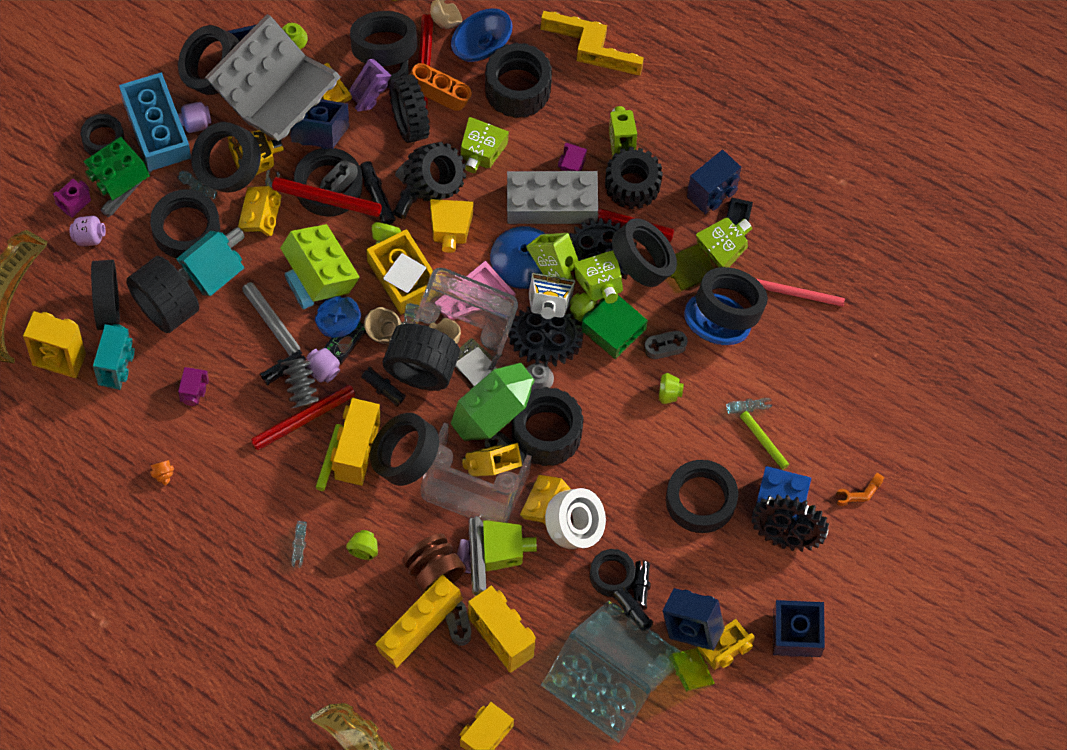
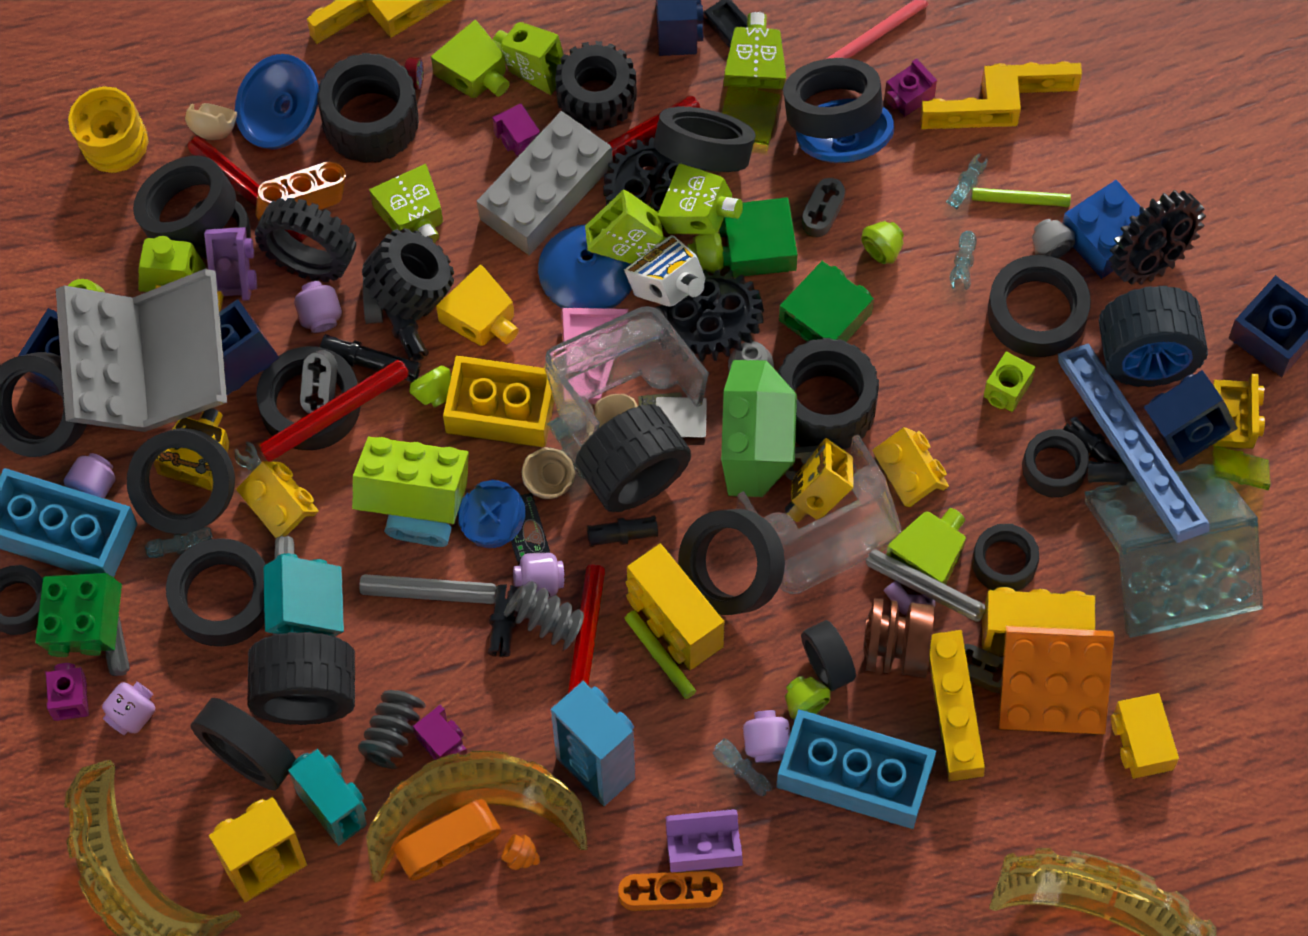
camera: 45 degrees left, 0 degrees up
white sticker [383,253,426,293] -> none
white piece [545,488,606,549] -> none
orange arm [836,473,885,506] -> none
none -> lime torso [138,236,206,292]
none -> lavender head [294,281,342,333]
none -> dark grey piece [358,690,426,769]
none -> clear yellow windscreen [366,751,588,883]
none -> orange beam [393,799,502,881]
none -> dark red tile [404,57,424,90]
none -> lime torso [431,20,510,98]
none -> dark azure brick [551,681,635,806]
none -> orange beam [618,871,723,911]
none -> medium lavender bracket [665,810,743,872]
none -> lavender head [743,710,790,763]
none -> dark azure brick [776,709,936,830]
none -> green brick [779,260,874,342]
none -> black tyre [801,620,856,691]
none -> magenta brick [885,58,937,117]
none -> yellow bracket [920,61,1082,129]
none -> clear light blue piece [950,230,977,291]
none -> black tyre [972,524,1039,591]
none -> lime brick [983,351,1036,413]
none -> orange plate [998,626,1114,734]
none -> light grey cone [1032,219,1075,258]
none -> medium blue tile [1058,343,1209,543]
none -> black wheel [1099,286,1208,387]

